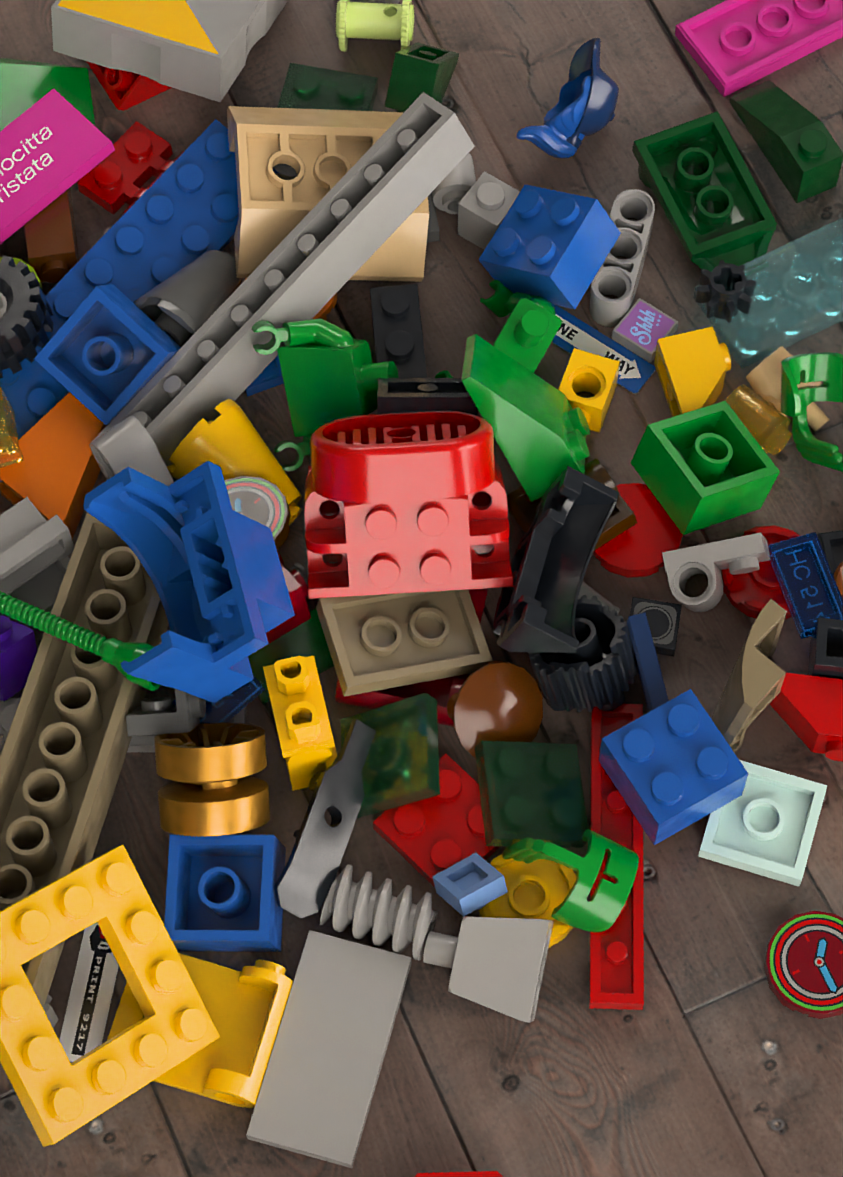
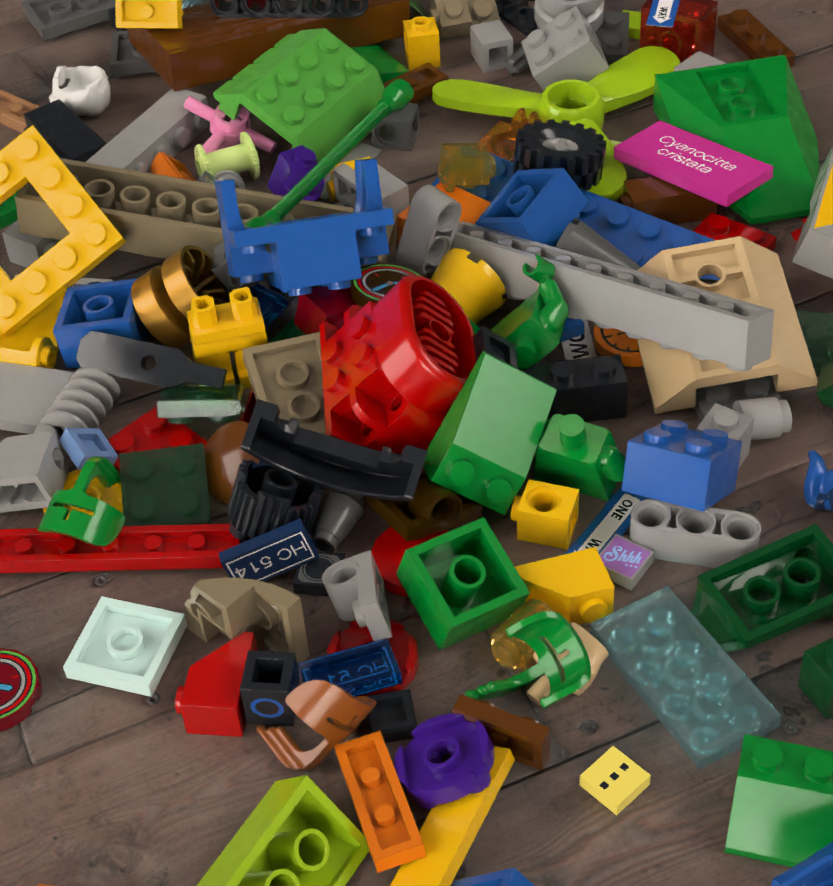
camera: 90 degrees right, 20 degrees down
blue brick [599,689,749,845] -> none
black gear [695,260,756,323] -> none

